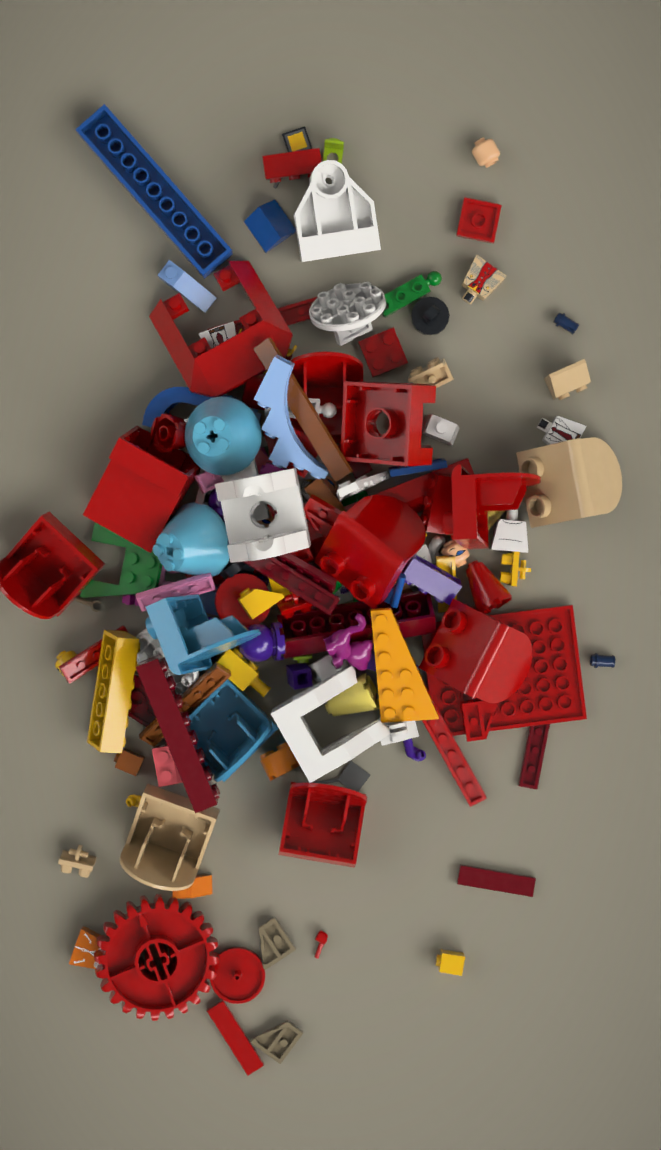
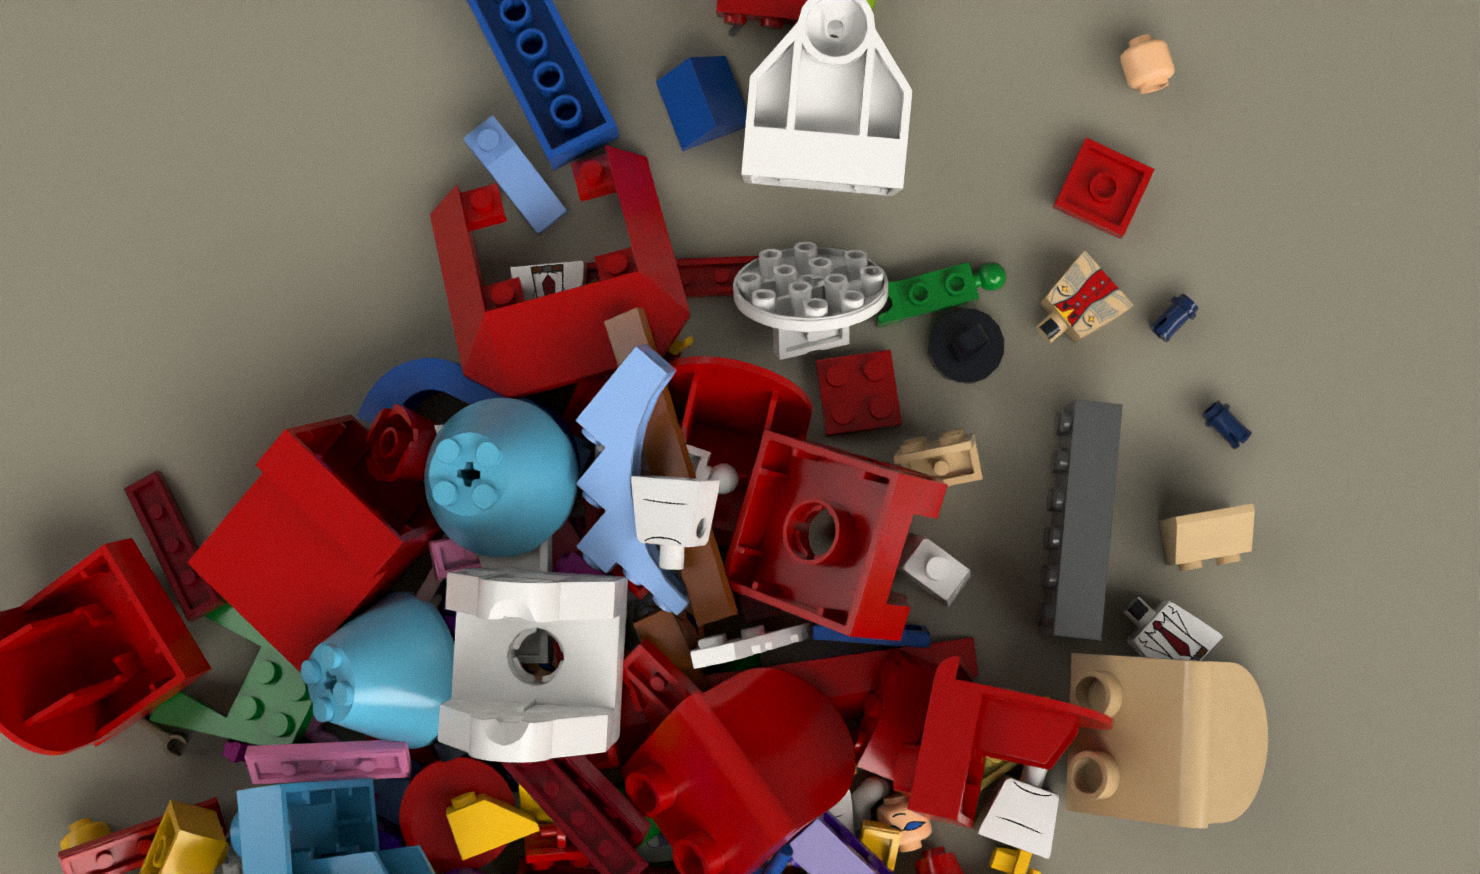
camera: 20 degrees right, 5 degrees down
none -> dark red tile [124,470,226,622]
none -> white torso [631,475,720,570]
none -> dark grey brick [1036,399,1123,641]
none -> dark blue pin [1149,293,1199,343]

